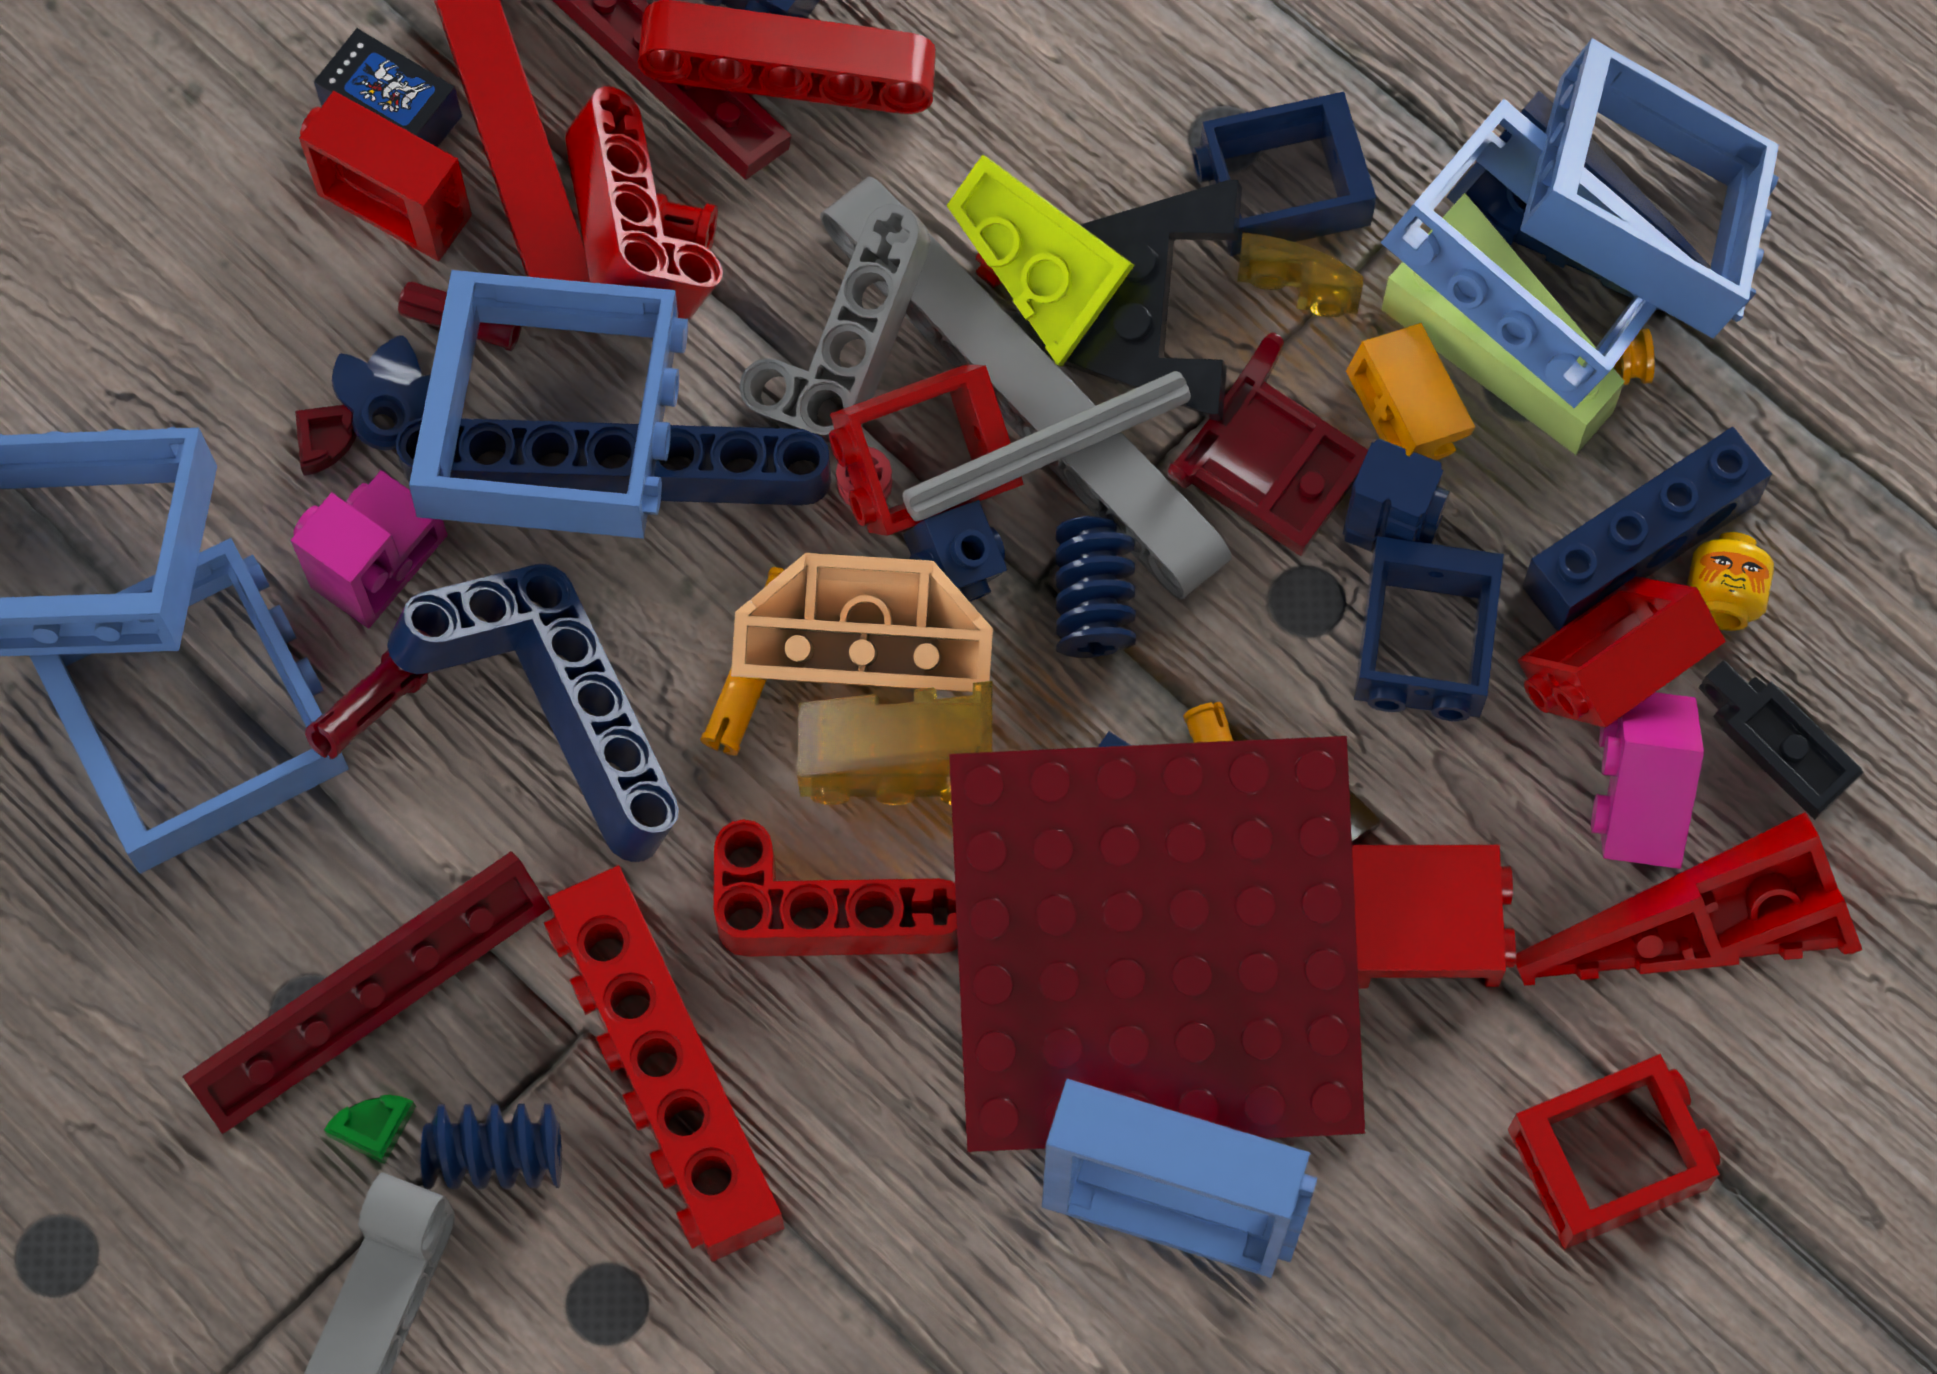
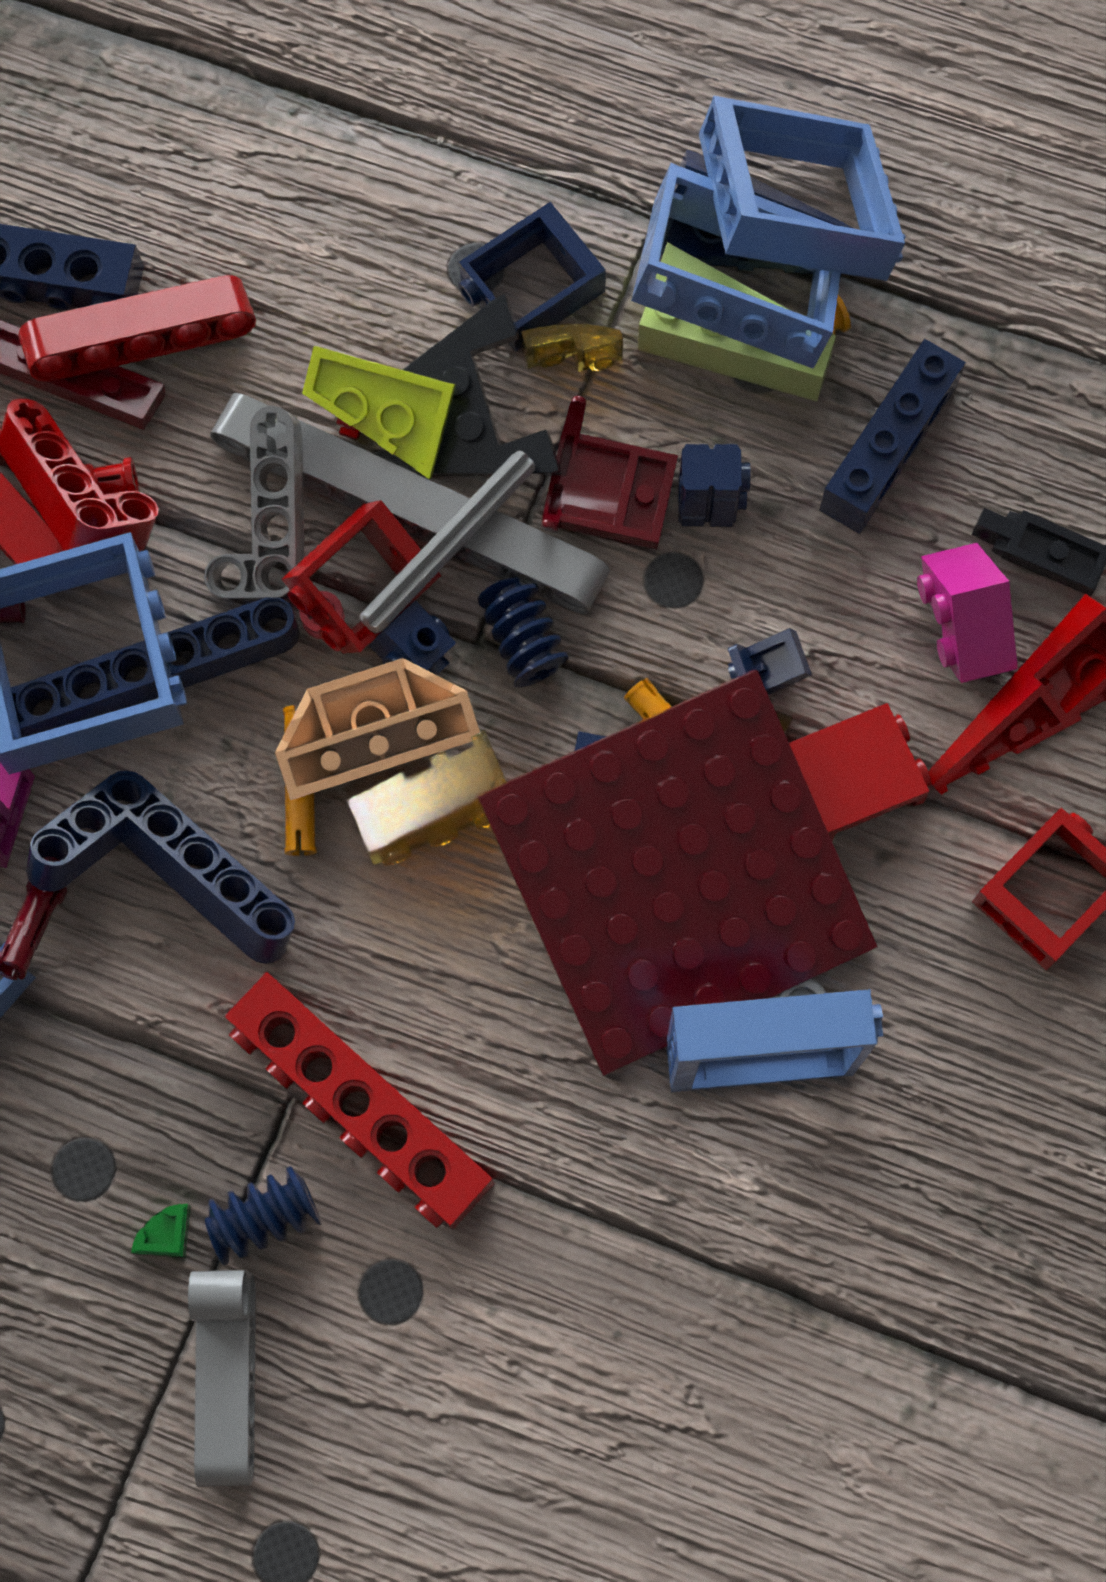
camera: 20 degrees left, 5 degrees up
dark red plate [182,851,551,1134] -> none
red beam [713,819,958,957] -> none
light orange hinge [1346,323,1475,461] -> none
dark blue window [1354,536,1504,721] -> none
red window [1517,576,1726,728] -> none
yellow head [1687,532,1774,631] -> none
none -> dark blue bracket [728,628,812,695]

